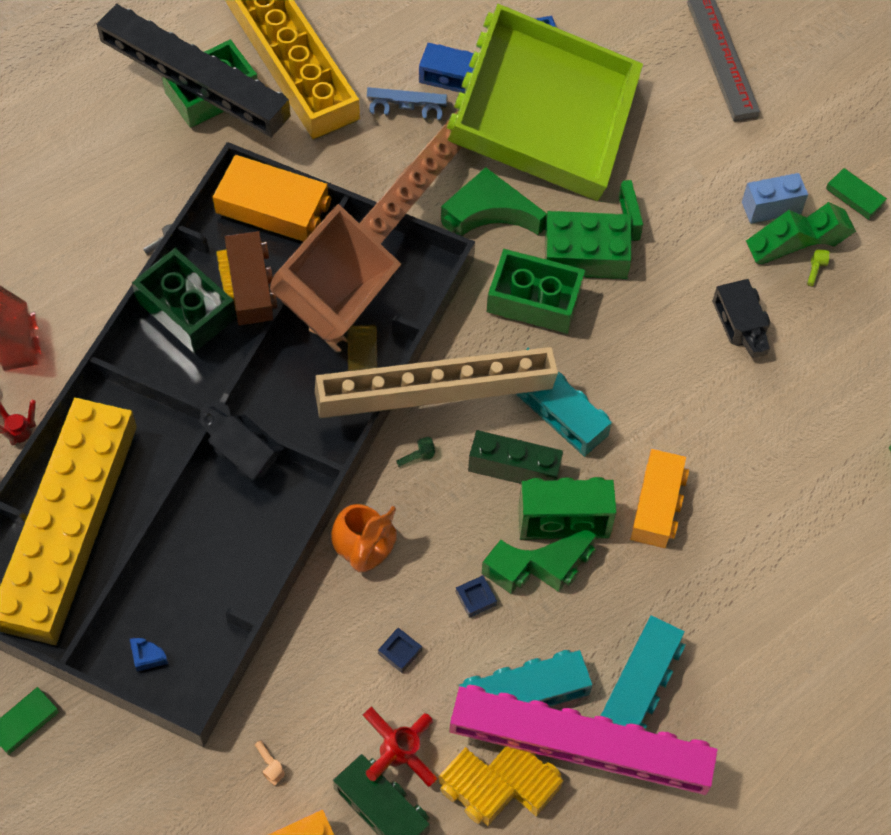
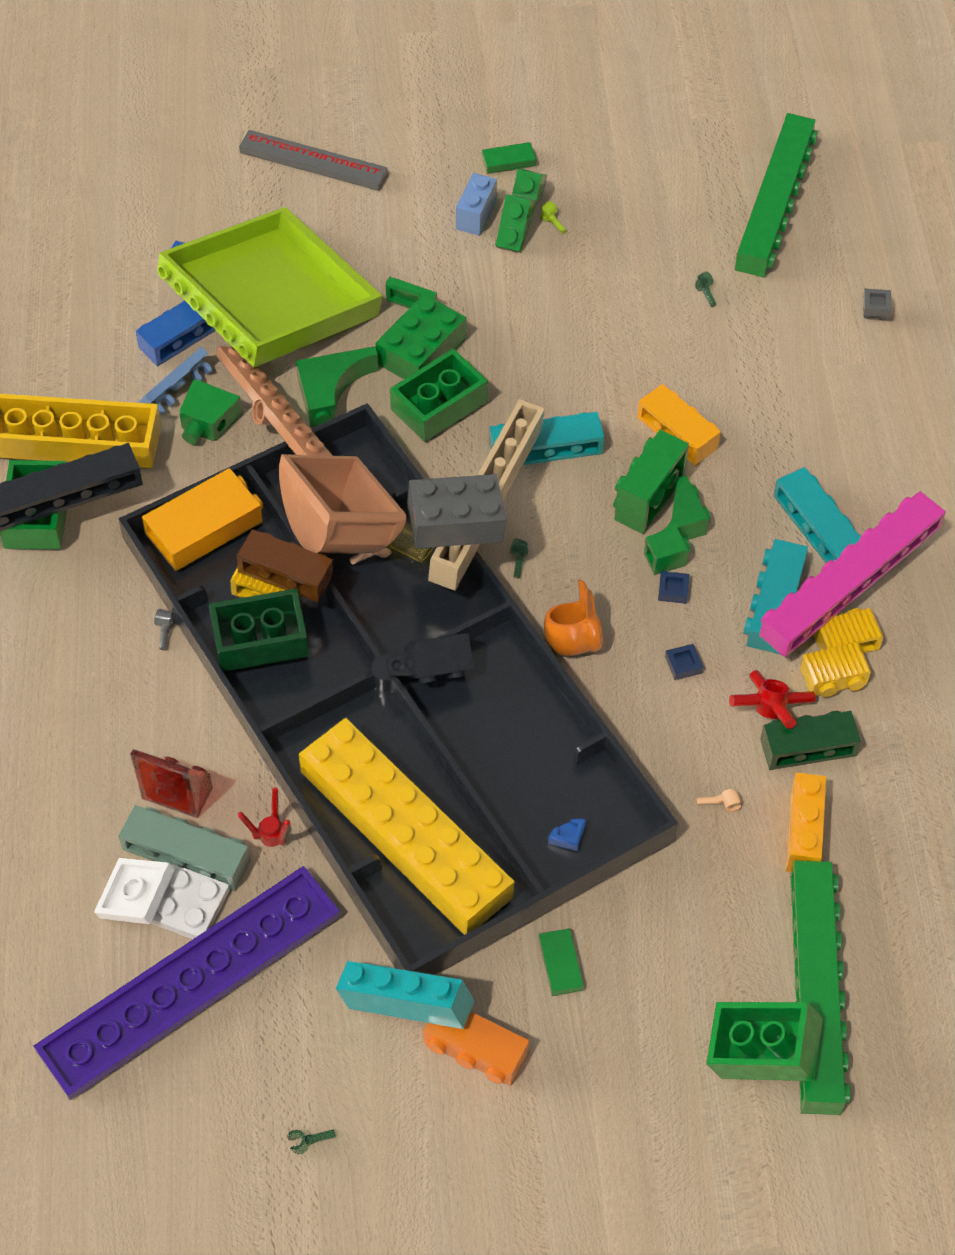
camera: 55 degrees left, 5 degrees down
dark green brick [468,430,564,484] -> none
black hinge [712,279,770,358] -> none
none -> green torso [179,379,242,444]
none -> dark grey brick [407,474,506,549]
none -> clear green hand [695,271,717,307]

